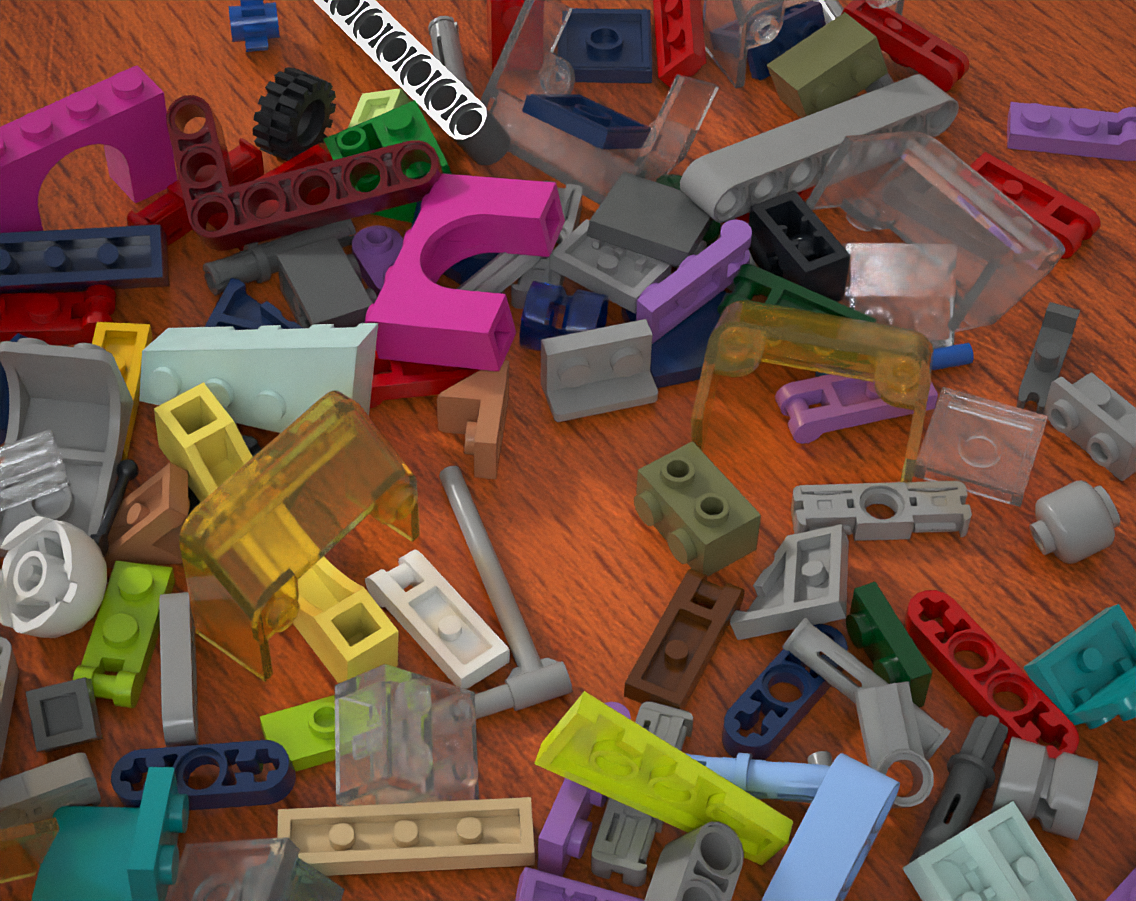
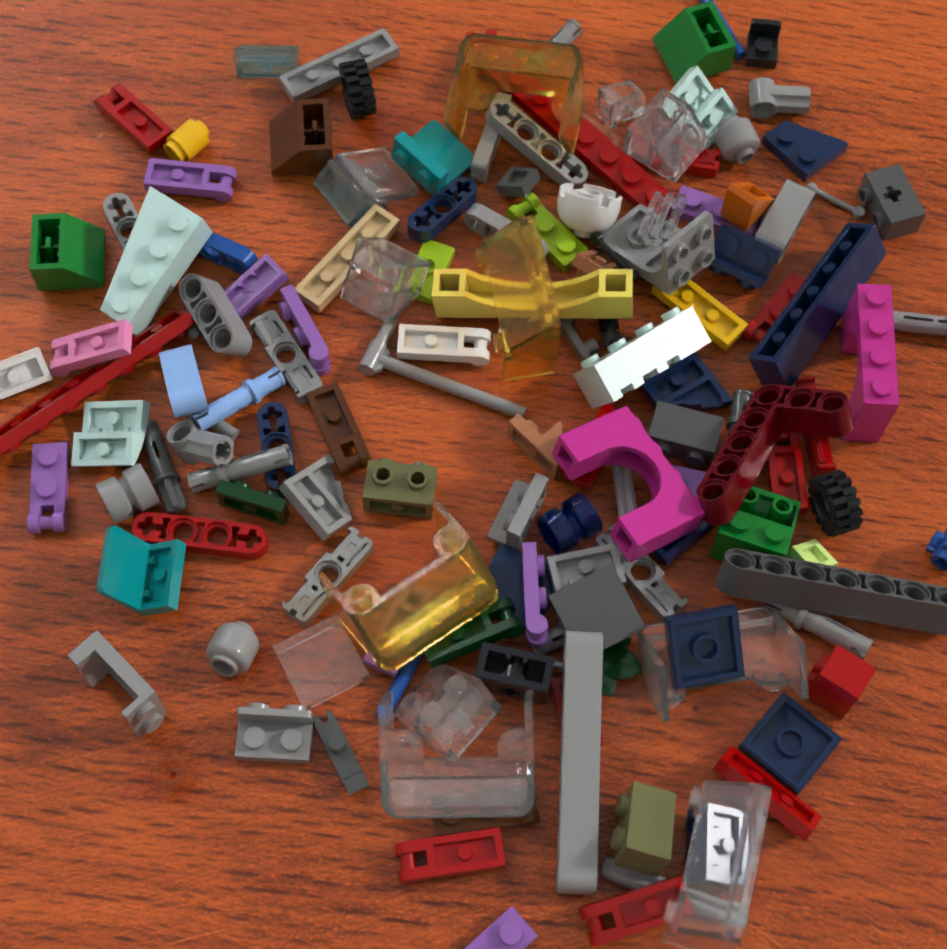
camera: 130 degrees right, 15 degrees up
neon yellow wing [534,691,793,865] -> none

